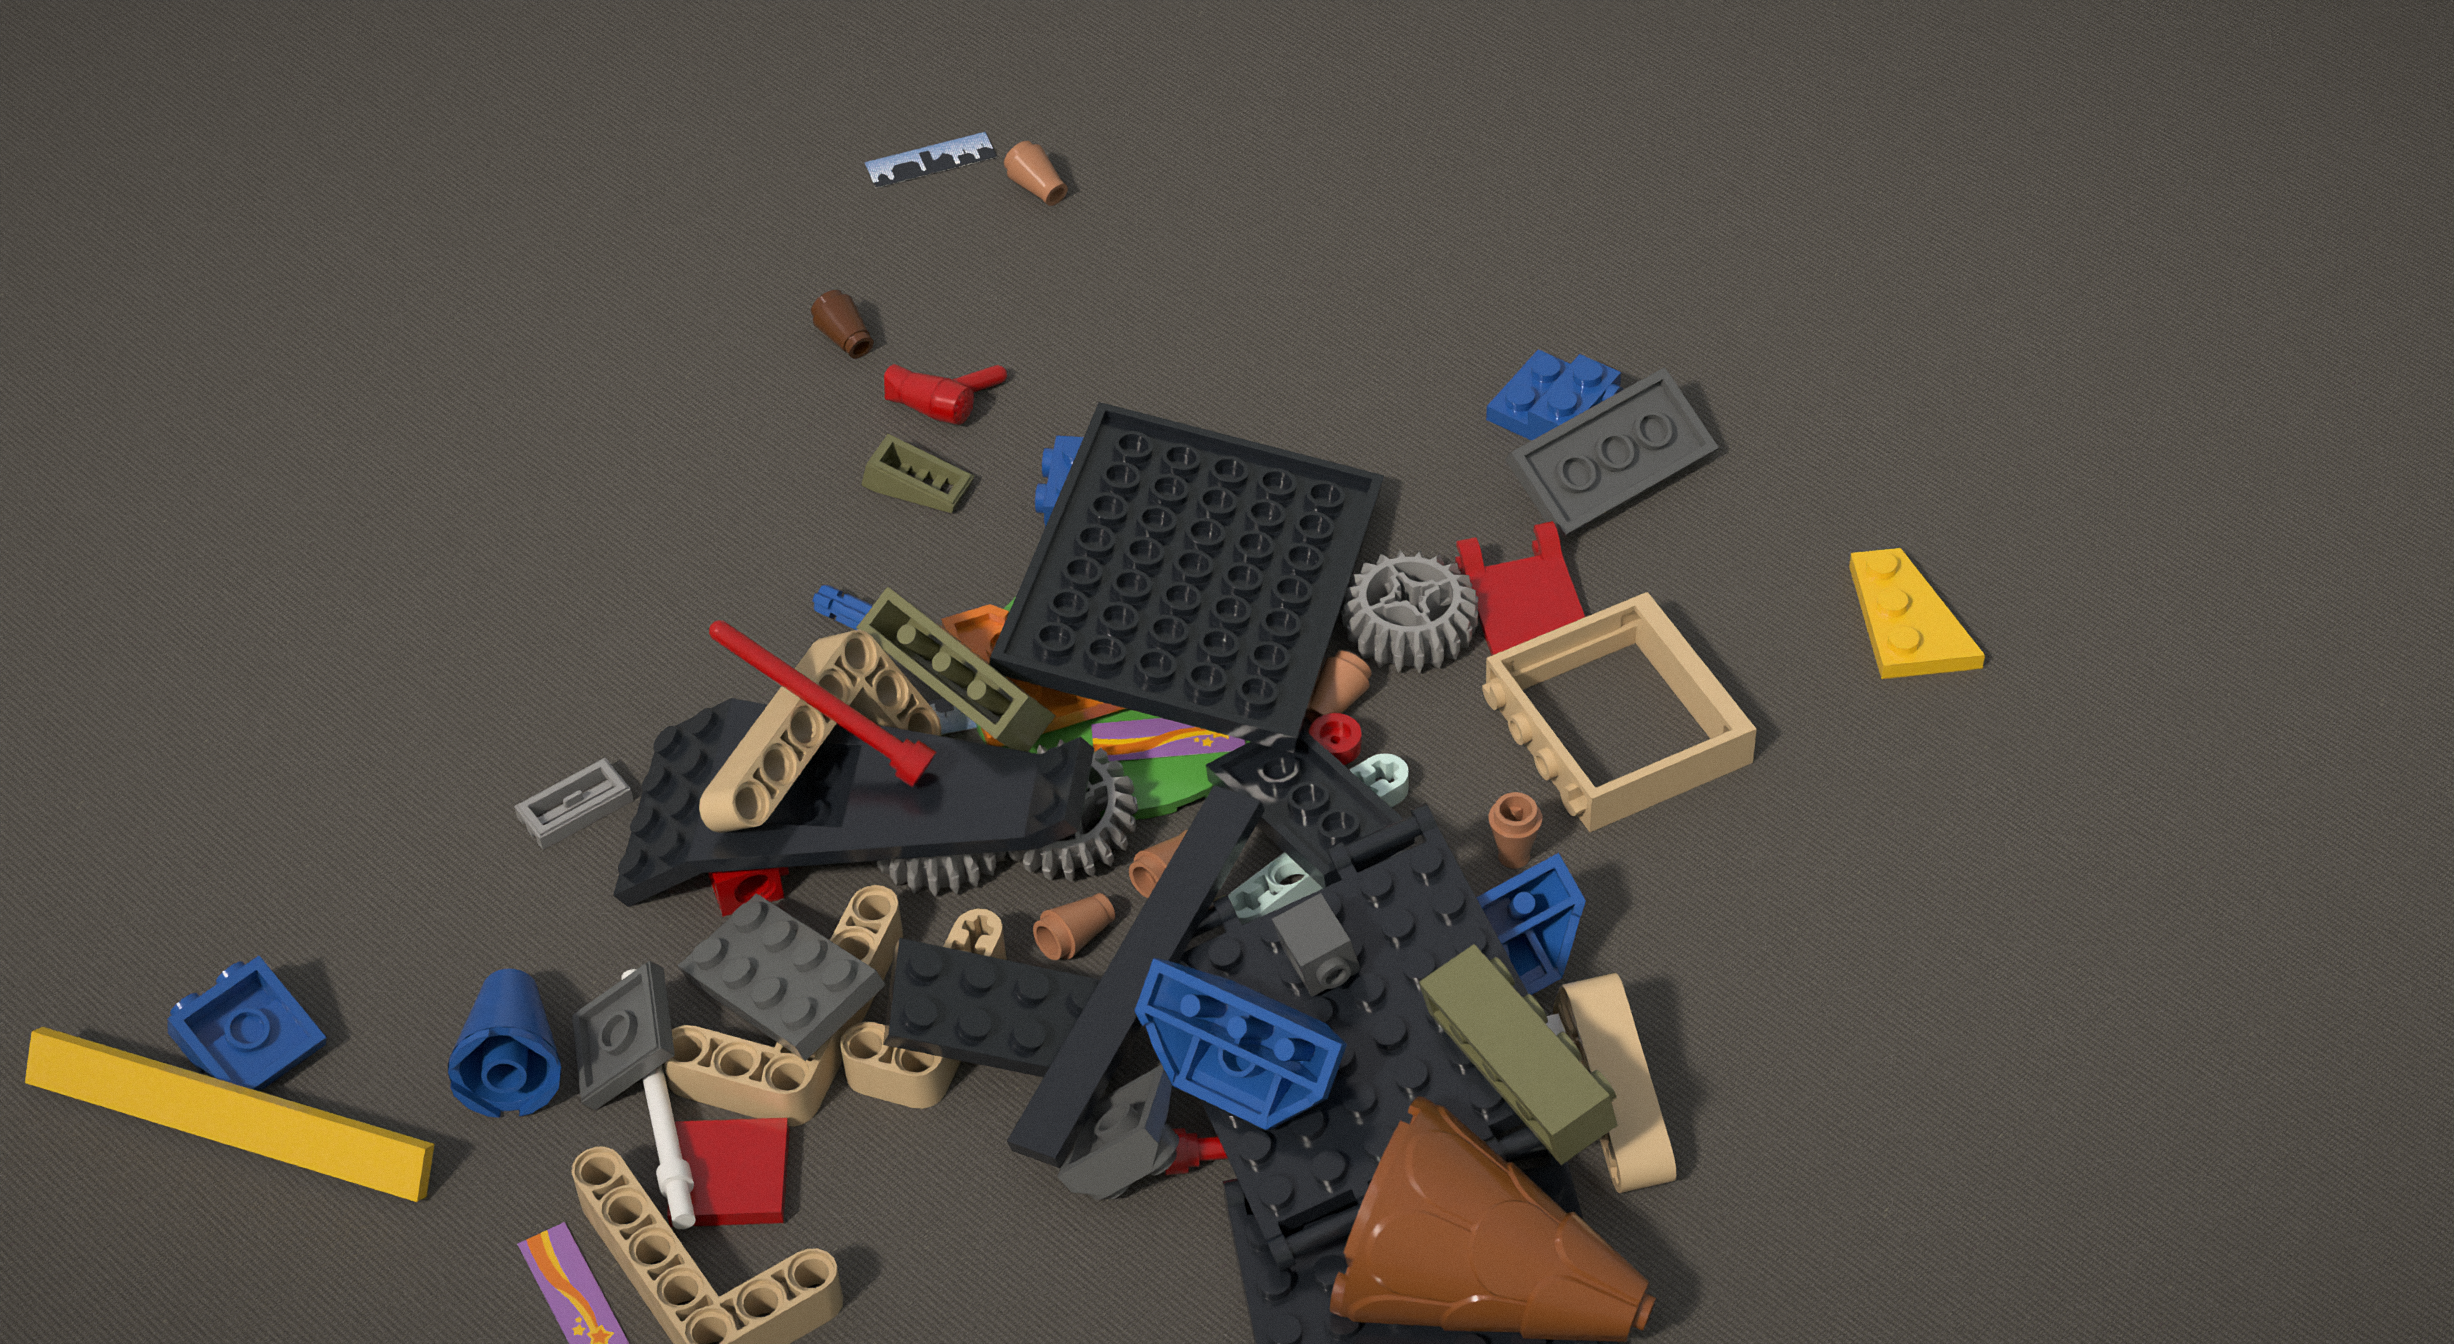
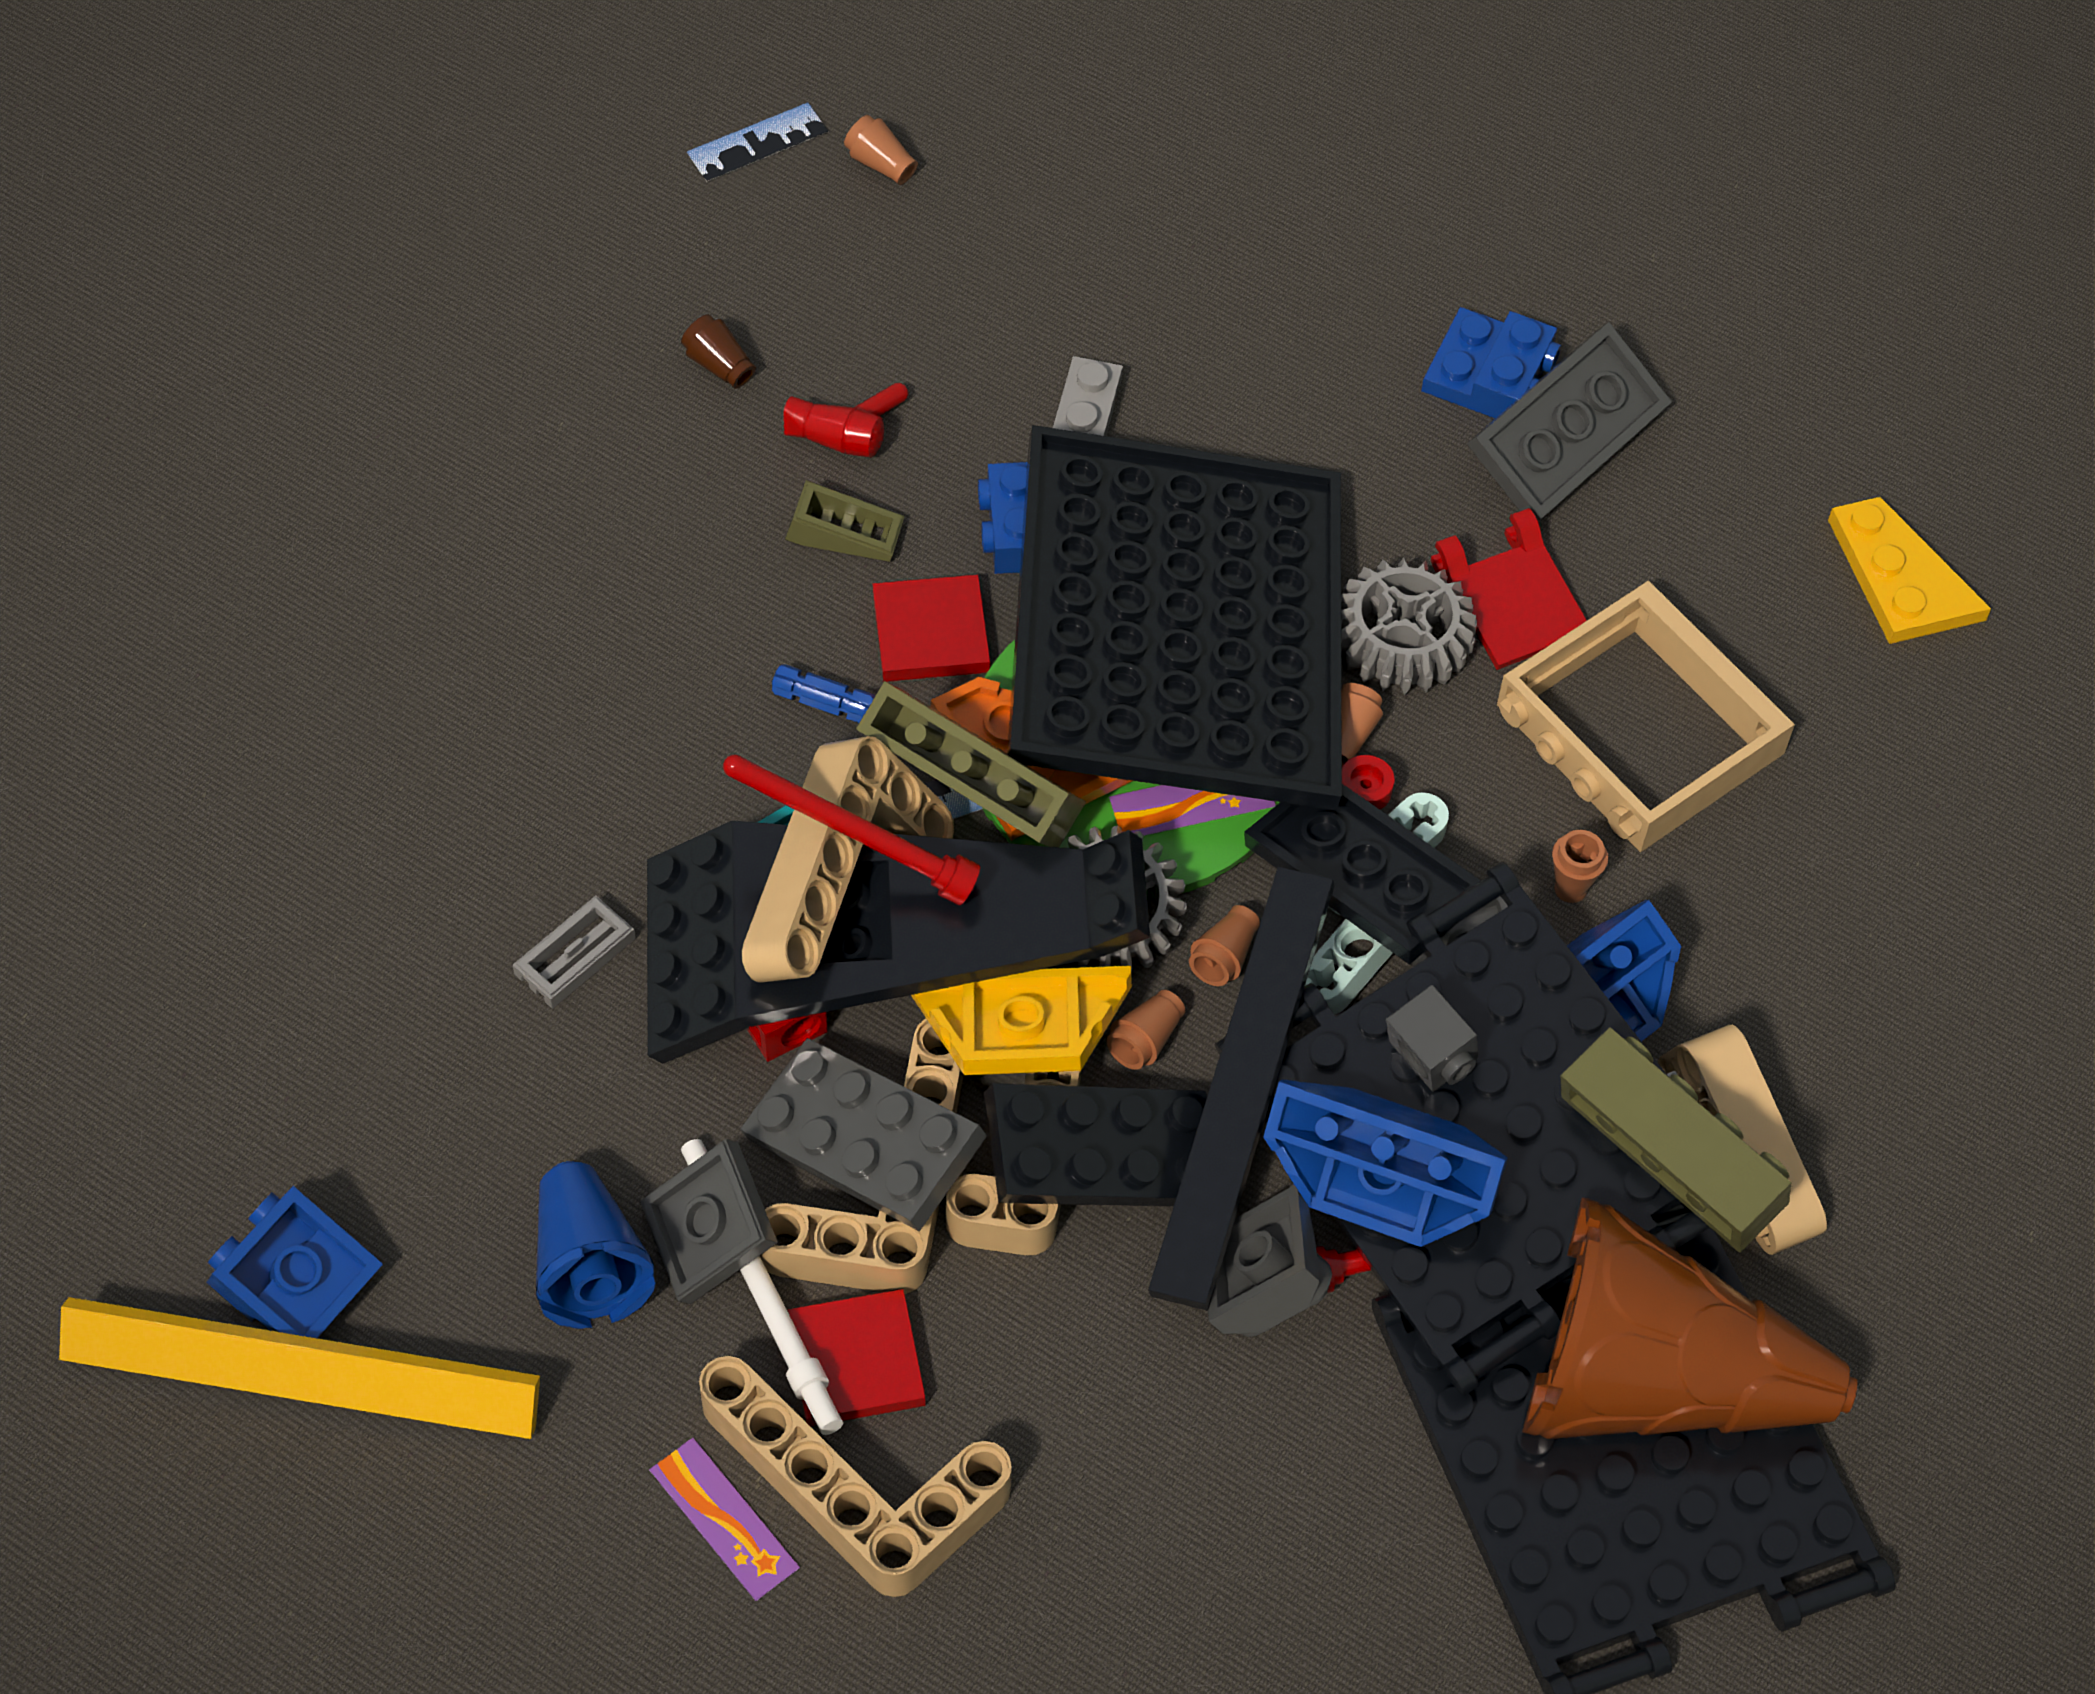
camera: 15 degrees left, 10 degrees up
none -> red tile [872,575,990,682]
none -> yellow wing [911,966,1132,1075]
none -> light grey hinge [1053,356,1123,436]

